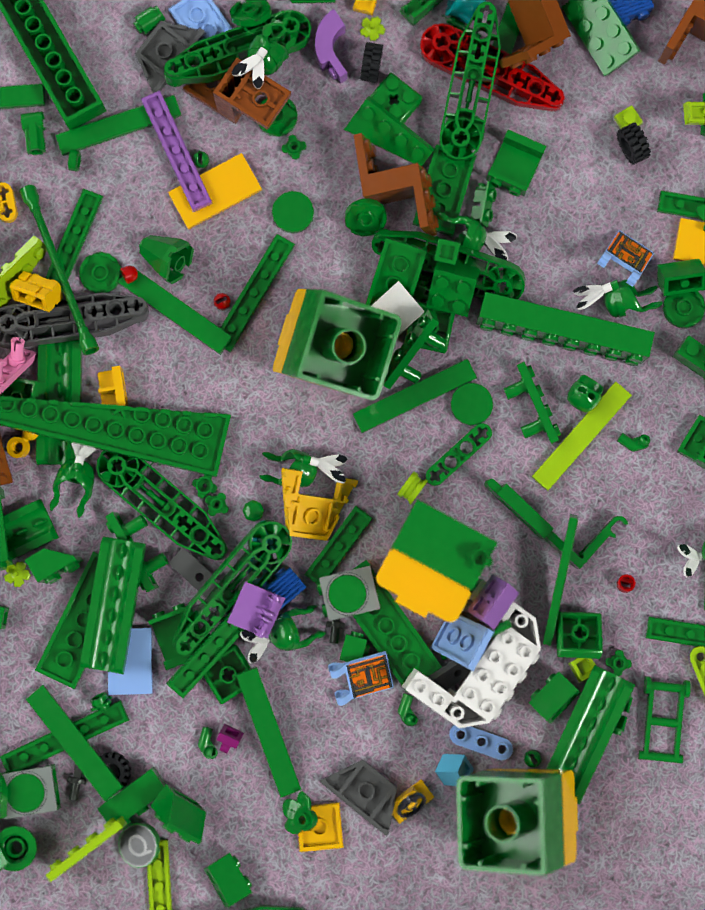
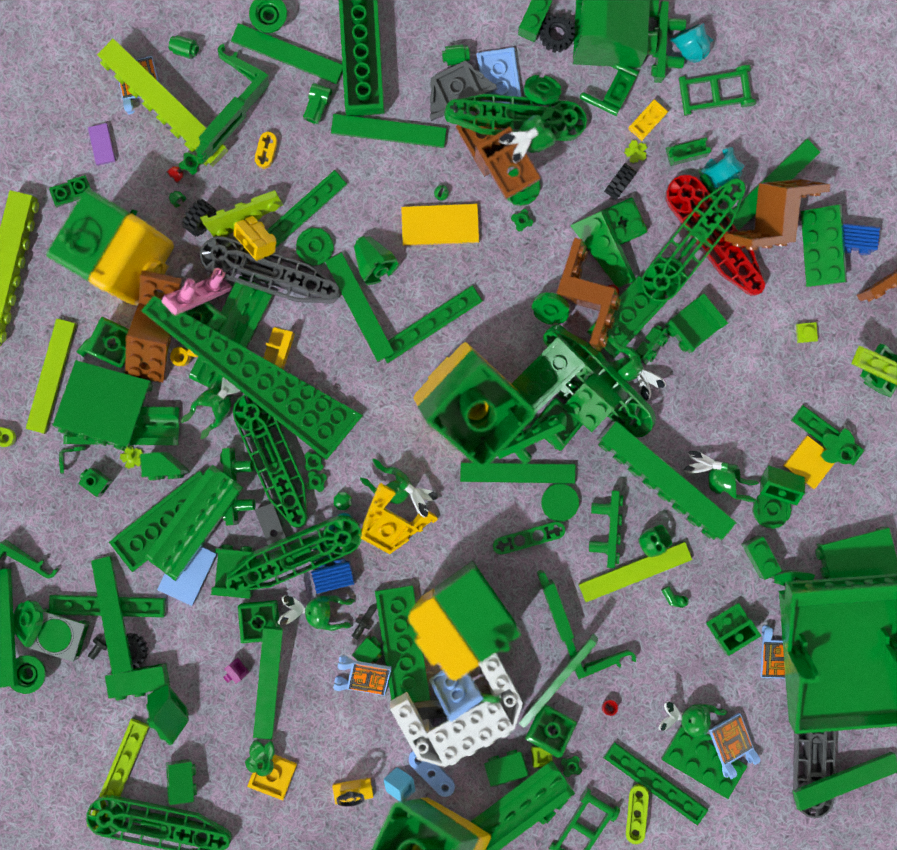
camera: 25 degrees right, 5 degrees up
green hose [20,185,99,355] -> none
lime wing [45,817,127,883] -> none
green tile [68,149,81,172] -> none
green plate [90,692,112,712] -> none
tile [118,822,160,868] -> none
red hinge [120,265,138,284] -> none
medium lavender tile [141,90,212,212] -> none
green tile [166,584,257,699] -> none
green arm [198,726,218,759] -> none
red hinge [214,293,231,310] -> none
medium lavender hinge [227,582,285,638] -> none
green tile [272,191,314,234] -> none
green tile [304,506,373,584] -> none
medium lavender arch [315,9,347,84] -> none
panel [317,566,382,621] -> none
dark grey wing [320,760,398,836] -> none
white sticker [371,281,425,336] -> none
lime wheel [397,471,428,505] -> none
green arm [398,693,418,726] -> none
green brick [434,238,461,265] -> none
medium lavender hinge [467,574,519,630] -> none
green hinge [524,750,542,768] -> none
flag [597,230,654,287] -> none
black tyre [617,123,651,165] -> none

